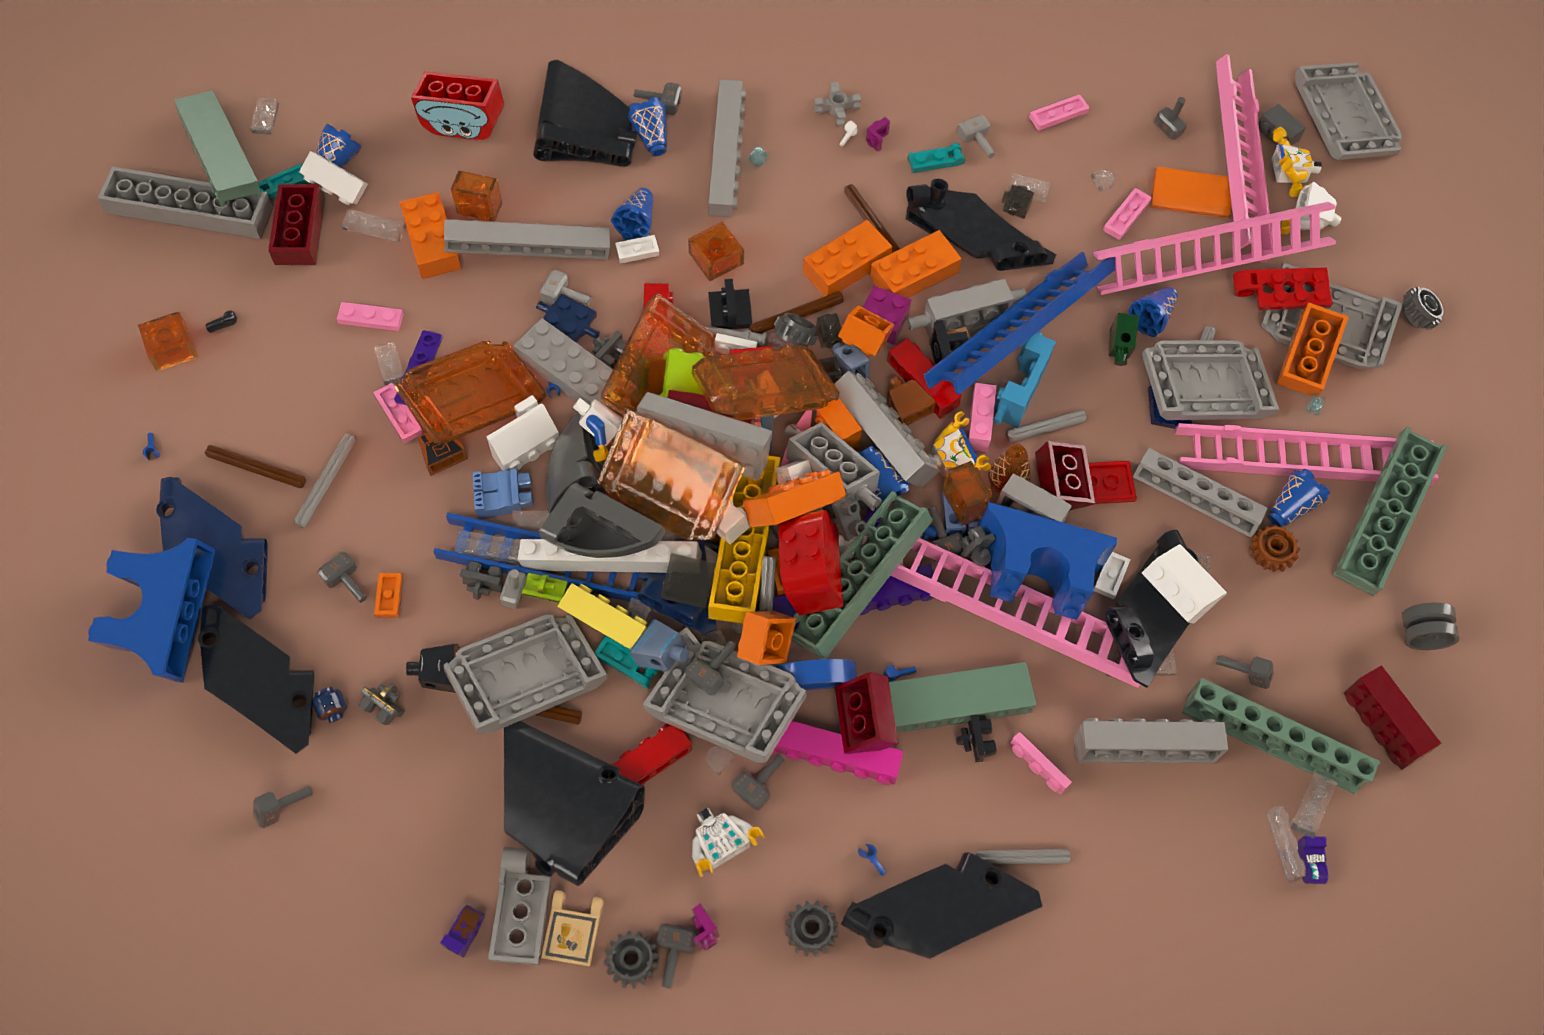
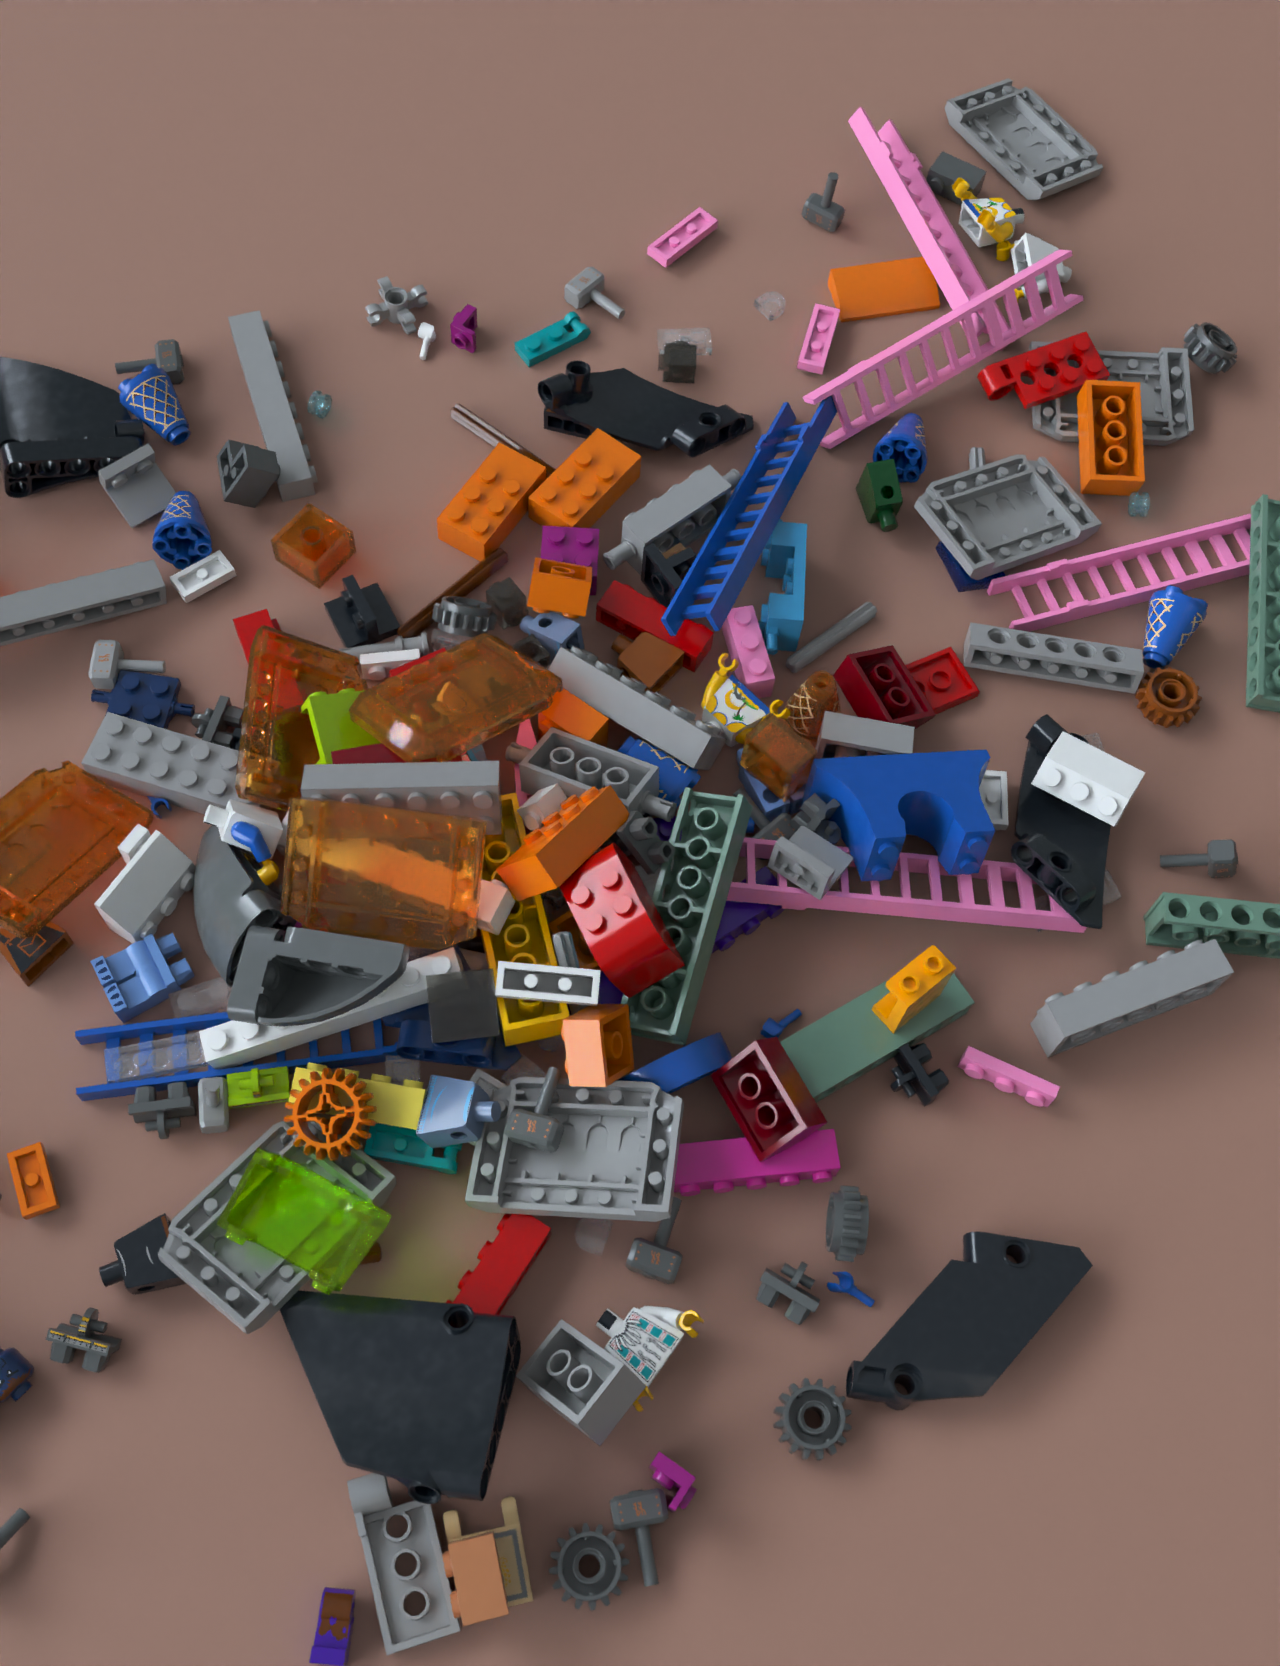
camera: 25 degrees left, 0 degrees up
light grey axle [975,849,1071,865] -> none
none -> light grey bracket [98,443,176,528]
none -> clear neon green windscreen [216,1148,392,1295]
none -> dark grey brick [217,439,280,508]
none -> orange gear [283,1068,377,1161]
none -> nougat brick [442,1530,509,1626]
none -> white brick [495,961,601,1006]
none -> light grey brick [516,1319,646,1446]
none -> dark grey hips [756,1261,820,1325]
none -> light grey bracket [768,826,853,900]
none -> dark grey gear [826,1185,869,1262]
none -> light orange panel [871,945,956,1034]

